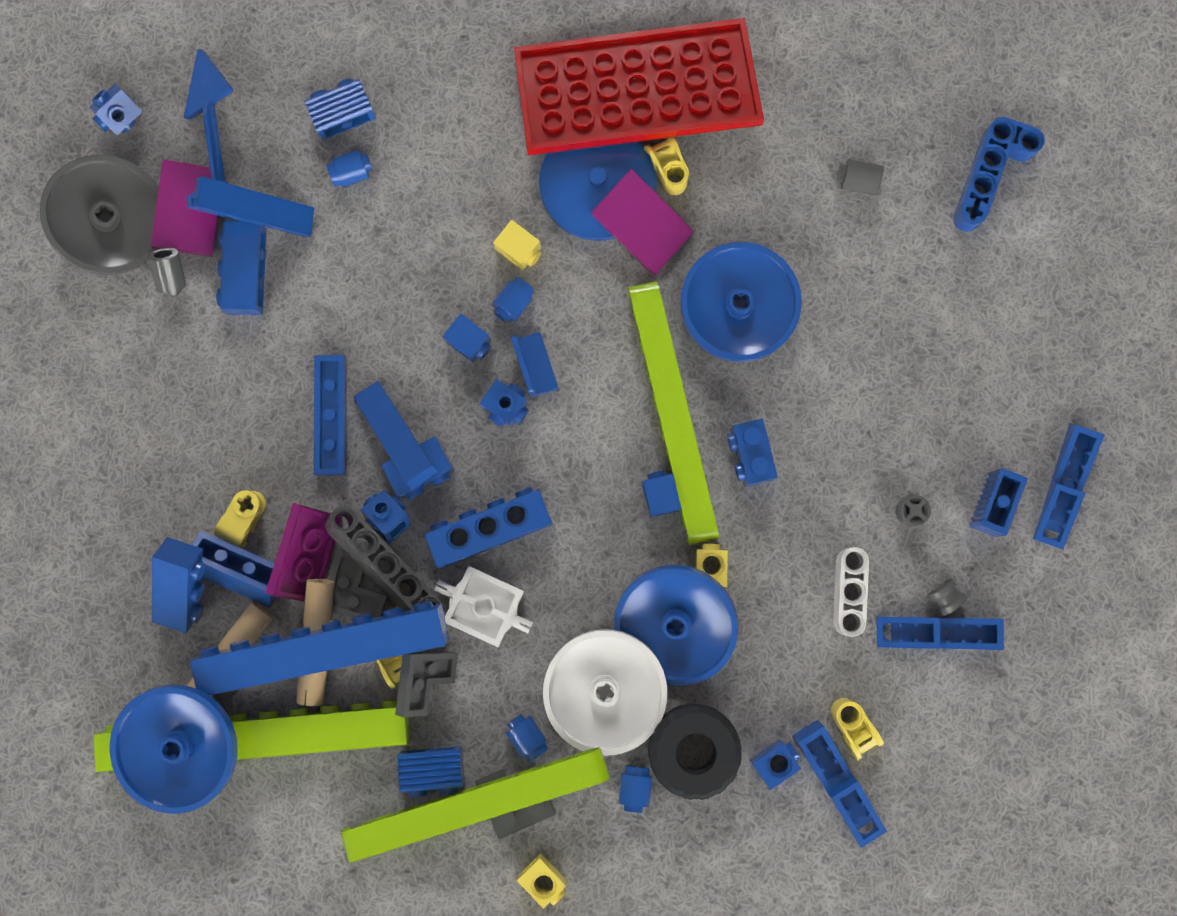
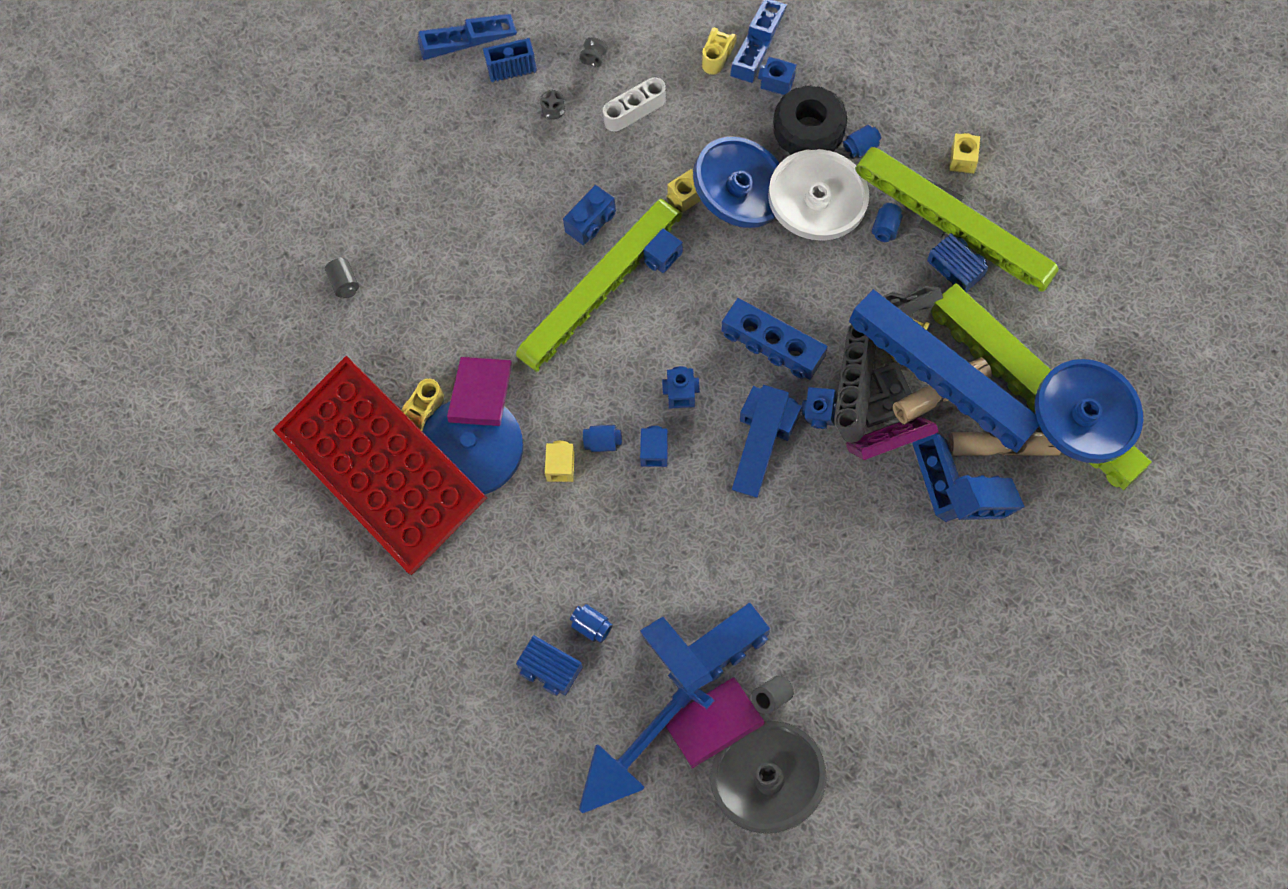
camera: 125 degrees left, 15 degrees down
brick [89,84,143,135] -> none
light yellow piece [214,490,266,549] -> none
blue plate [314,355,347,476] -> none
white plate [434,566,533,647] -> none
blue panel [511,332,559,398] -> none
blue dish [680,242,802,362] -> none
blue slope [877,616,1004,650] -> none
blue beam [954,117,1045,232] -> none

